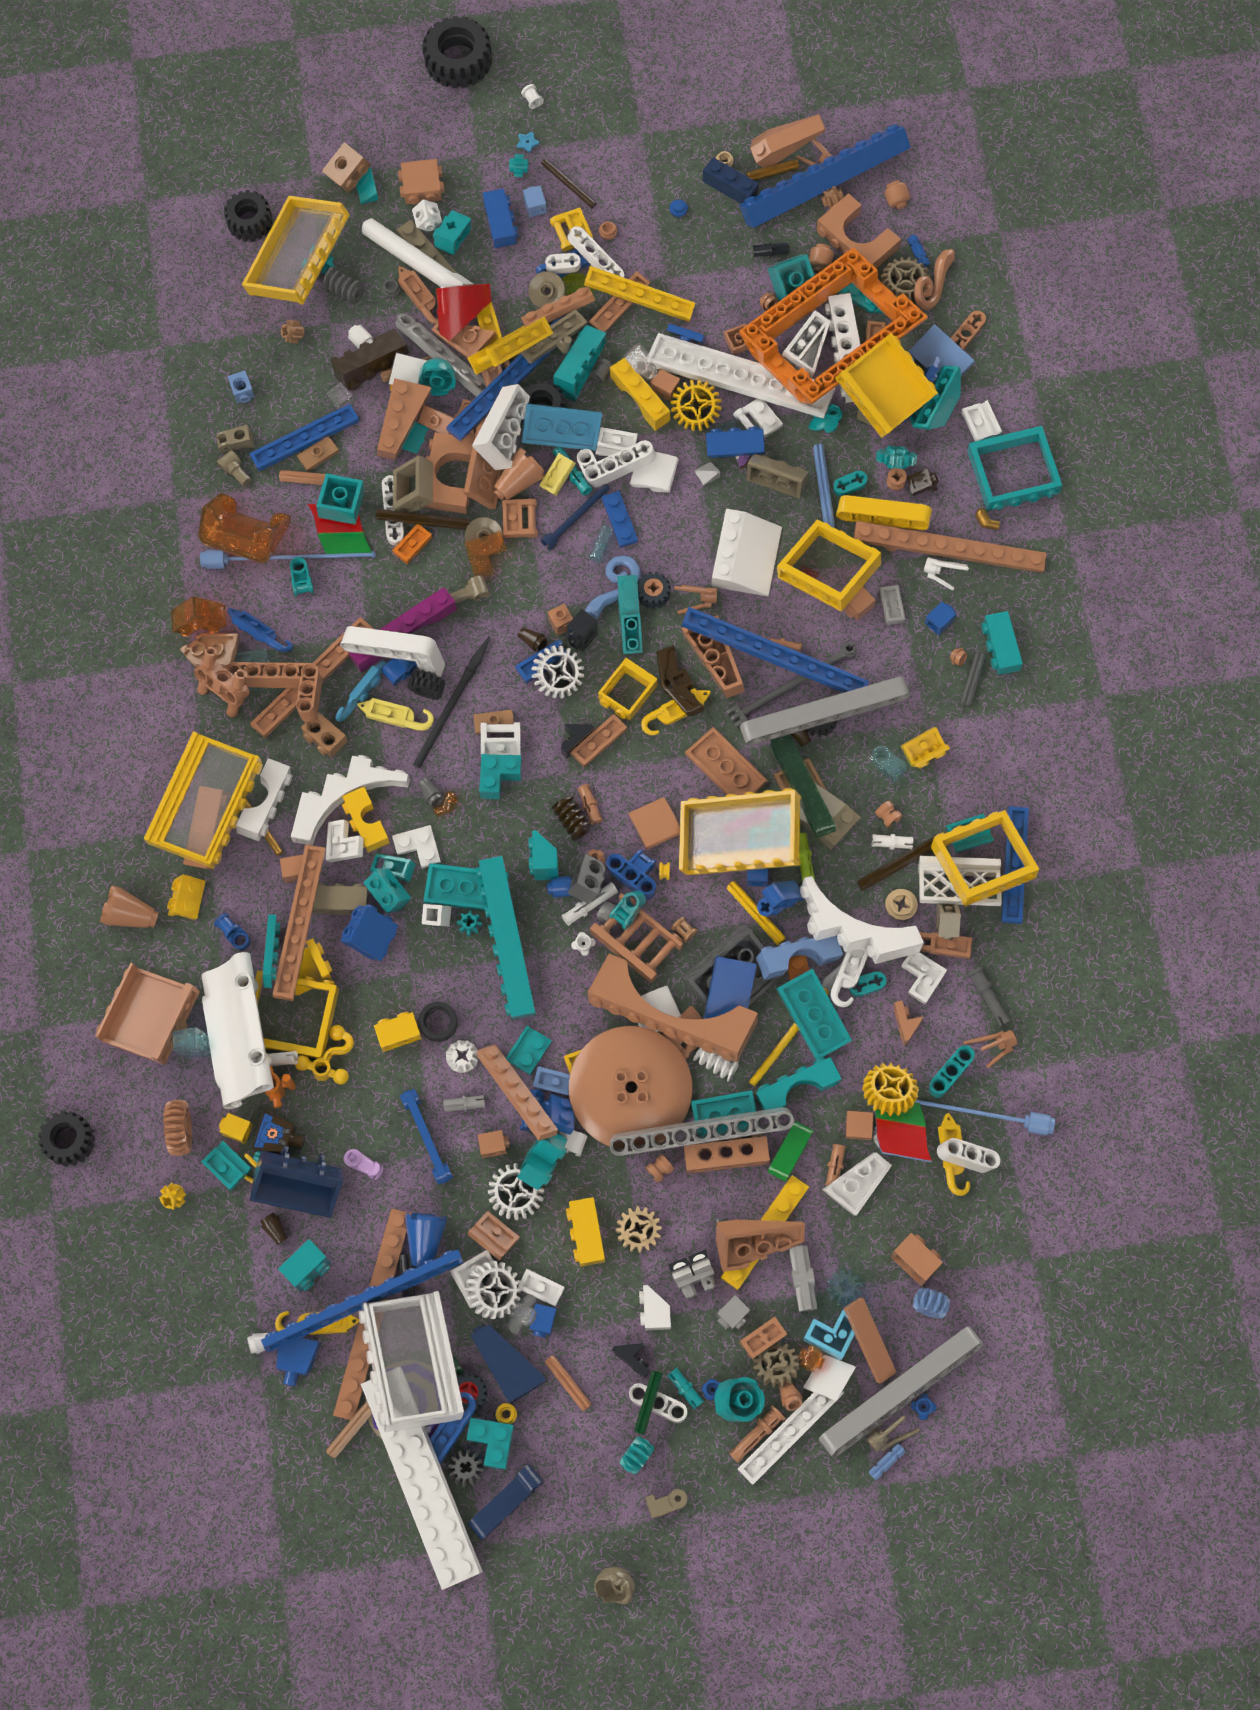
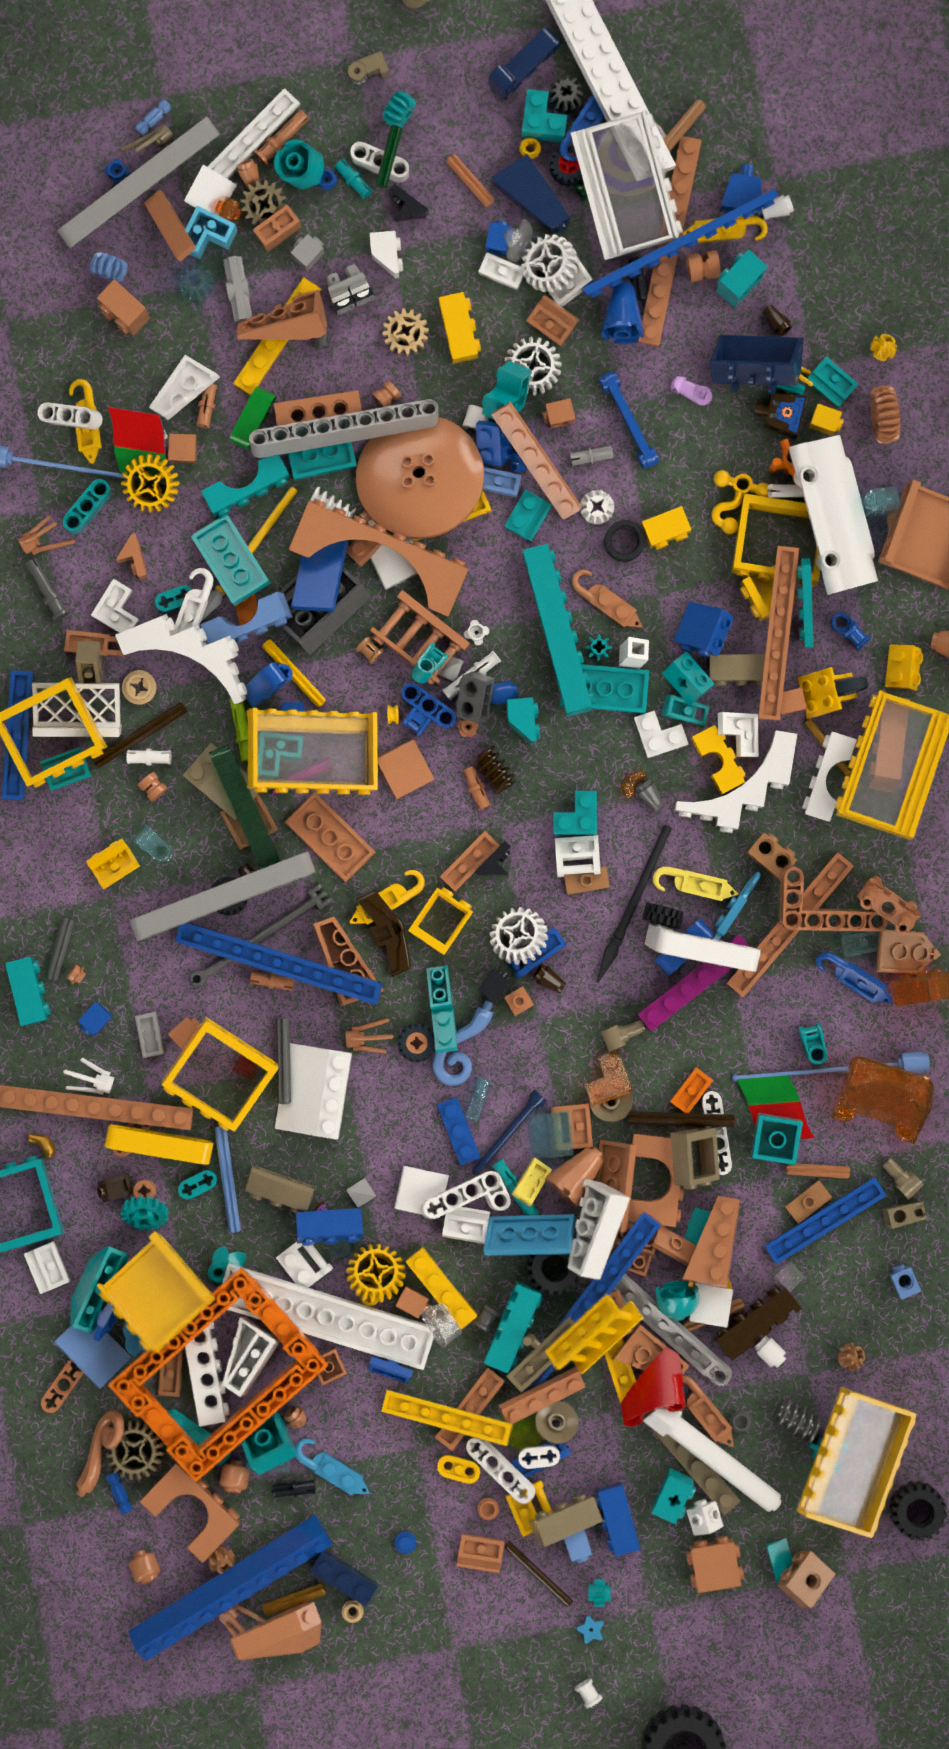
camera: 170 degrees right, 15 degrees up
none -> dark grey axle [277,1019,291,1104]
none -> dark azure plate [295,1438,370,1496]
none -> yellow plate [437,1454,480,1484]
none -> nougat plate [457,1533,505,1573]
none -> clear light blue slope [528,1112,574,1158]
none -> dark tan brick [529,1493,602,1547]
none -> nougat plate [571,570,642,628]
none -> nougat wheel [686,250,721,282]
none -> yellow plate [797,667,868,719]

